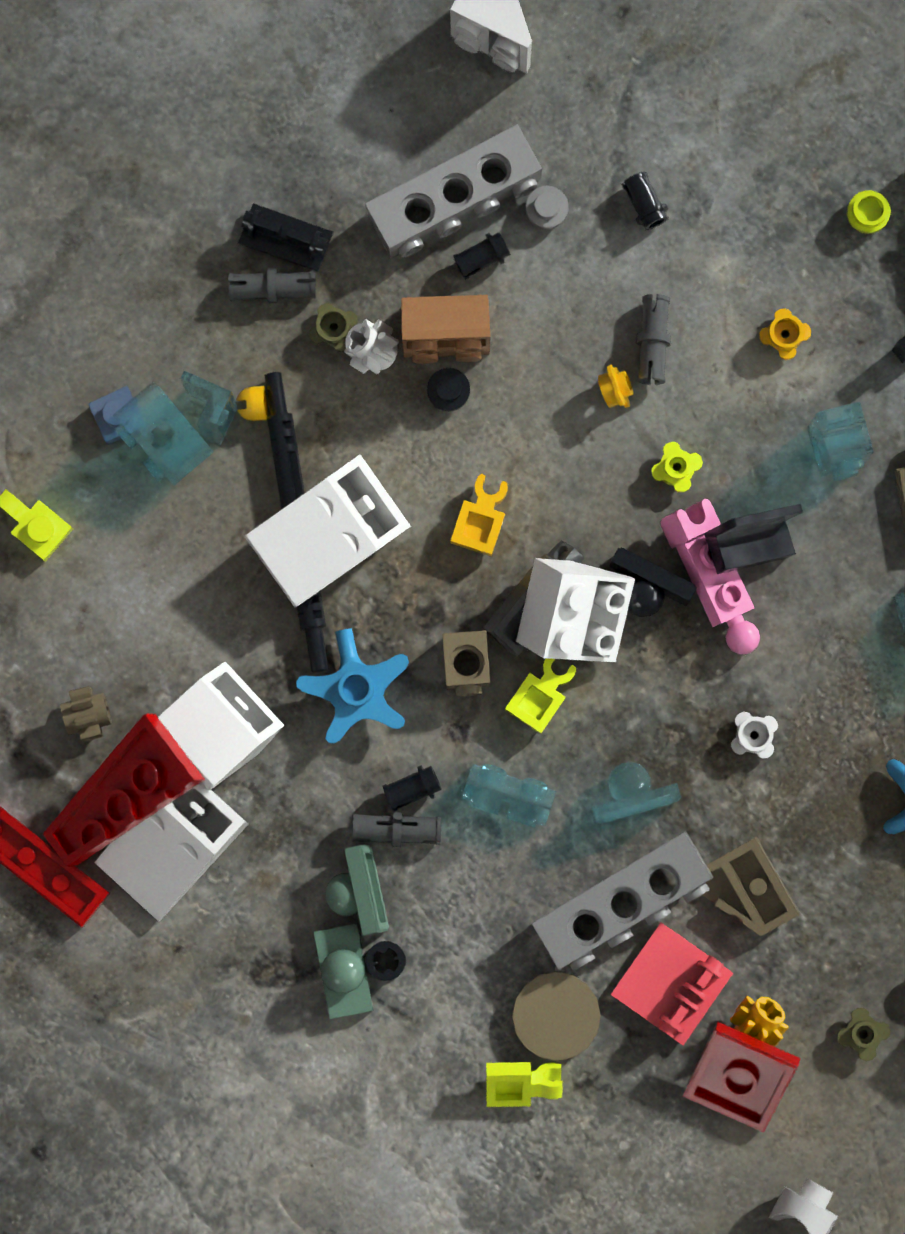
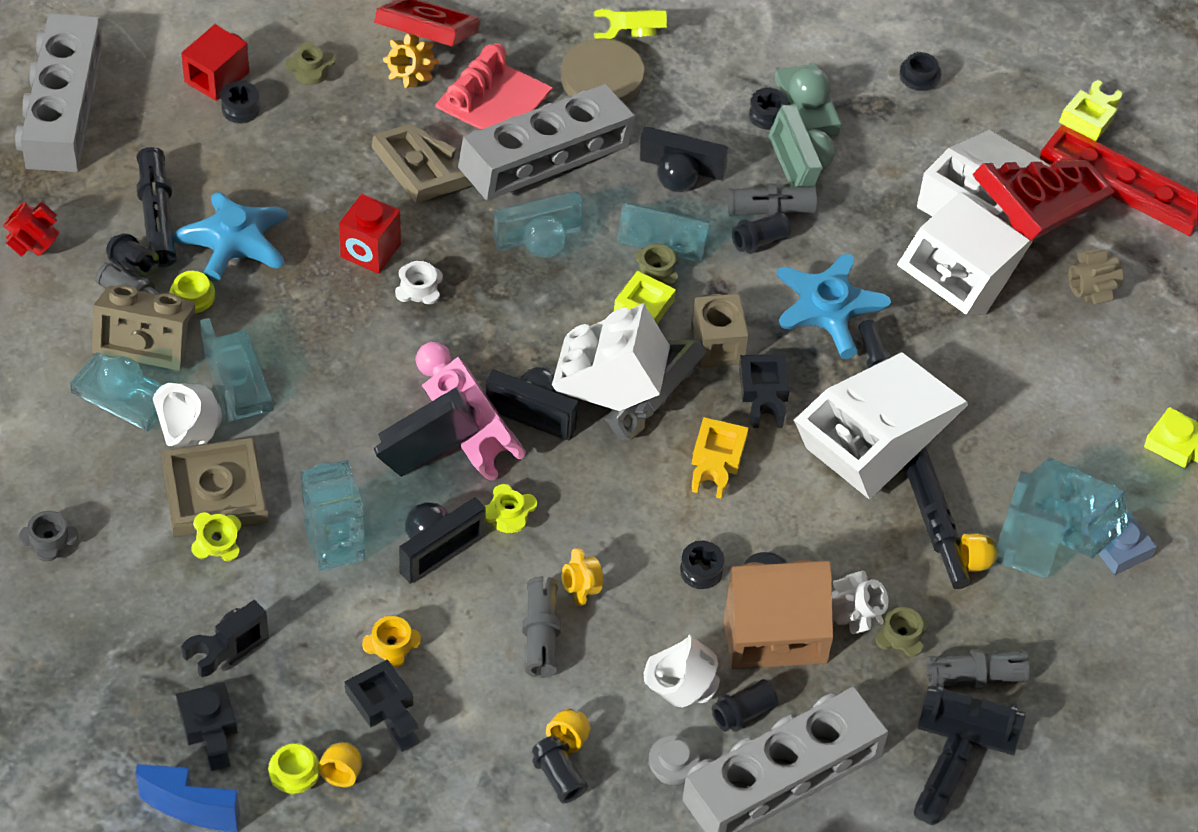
camera: 170 degrees right, 30 degrees down
none -> yellow hinge [318,742,362,787]
none -> red brick [339,193,401,274]
none -> black plate [344,659,419,752]
none -> black tile [399,497,486,584]
none -> yellow hinge [546,708,591,753]
none -> olive plate [634,244,679,286]
none -> black tile [640,127,728,192]
none -> white piece [644,634,720,708]
none -> black bush [680,540,724,589]
none -> black plate [739,354,790,428]
none -> black plate [899,52,941,91]
none -> black axle [913,734,973,825]
none -> neon yellow plate [1059,80,1122,141]

